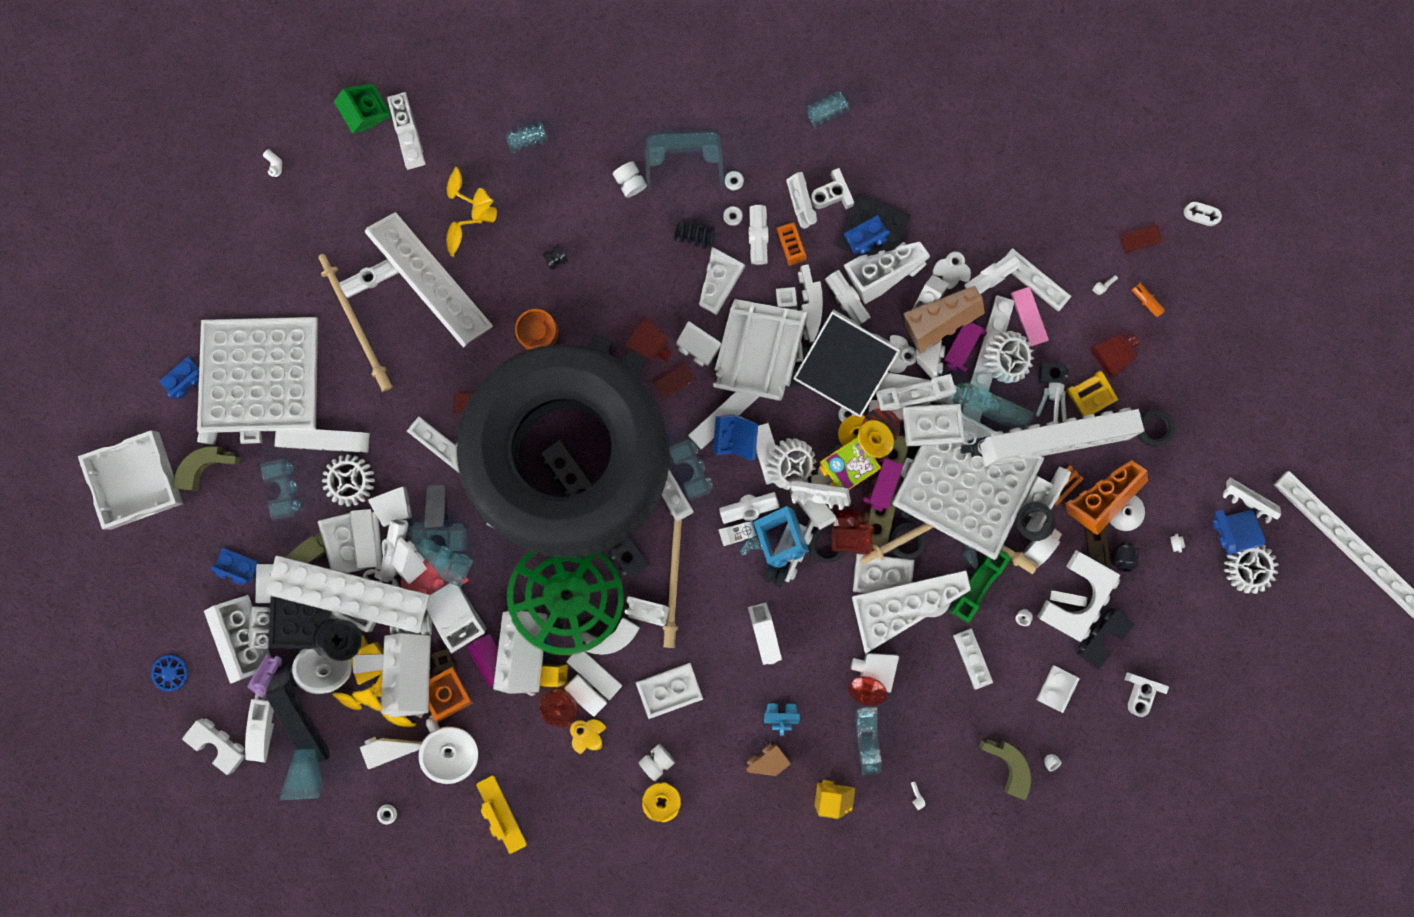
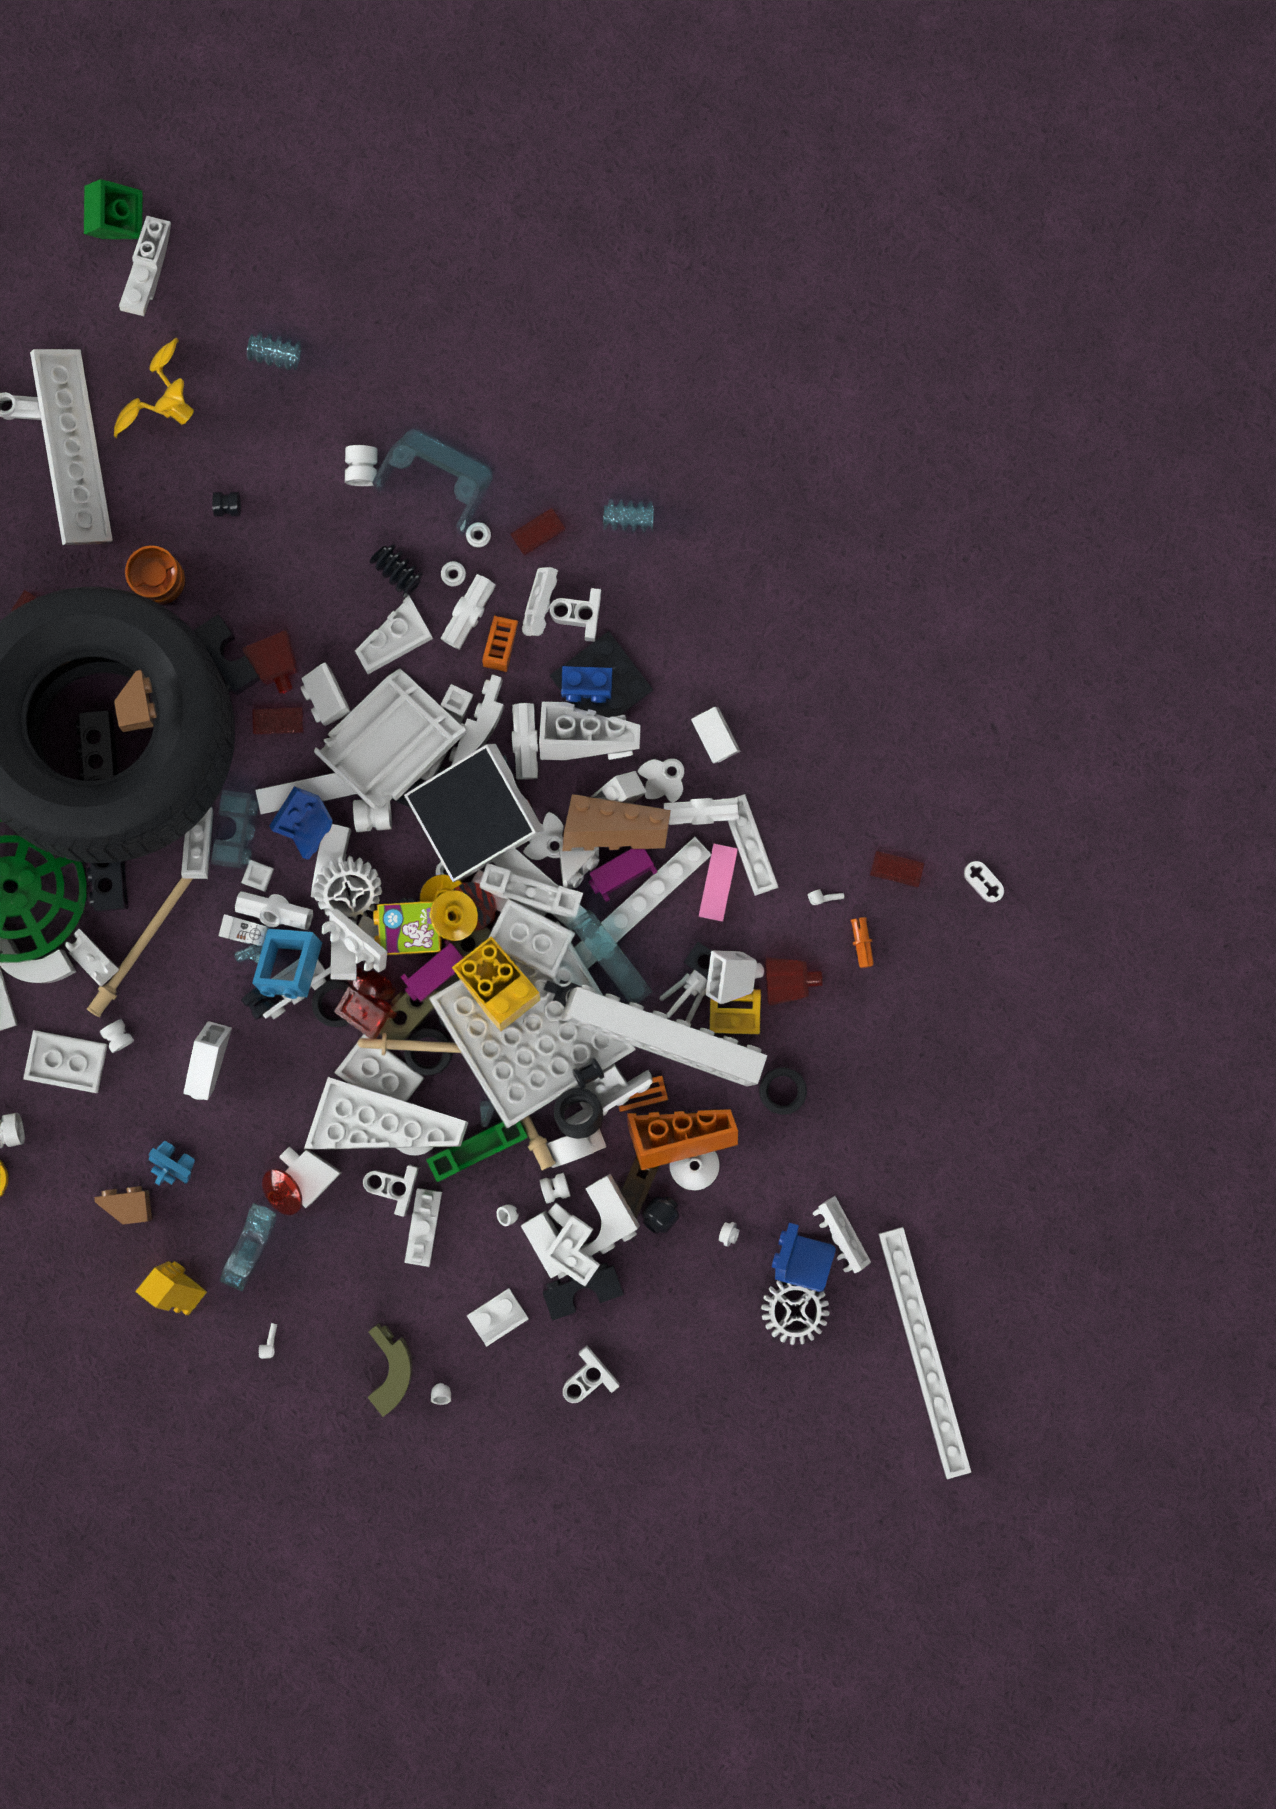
camera: 35 degrees right, 0 degrees up
white gear [984,331,1034,383] -> none
none -> white wheel [100,1019,134,1053]
none -> medium nougat slope [114,670,157,732]
none -> white tile [241,860,274,892]
none -> white wheel [353,799,392,832]
none -> white tile [363,1164,419,1217]
none -> yellow slope [452,936,540,1031]
none -> clear red tile [510,508,565,556]
none -> white wheel [539,1173,571,1204]
none -> white plate [543,1215,600,1286]
none -> black bush [572,1058,605,1089]
none -> white hinge [691,707,741,764]
none -> white torso [706,950,764,1004]

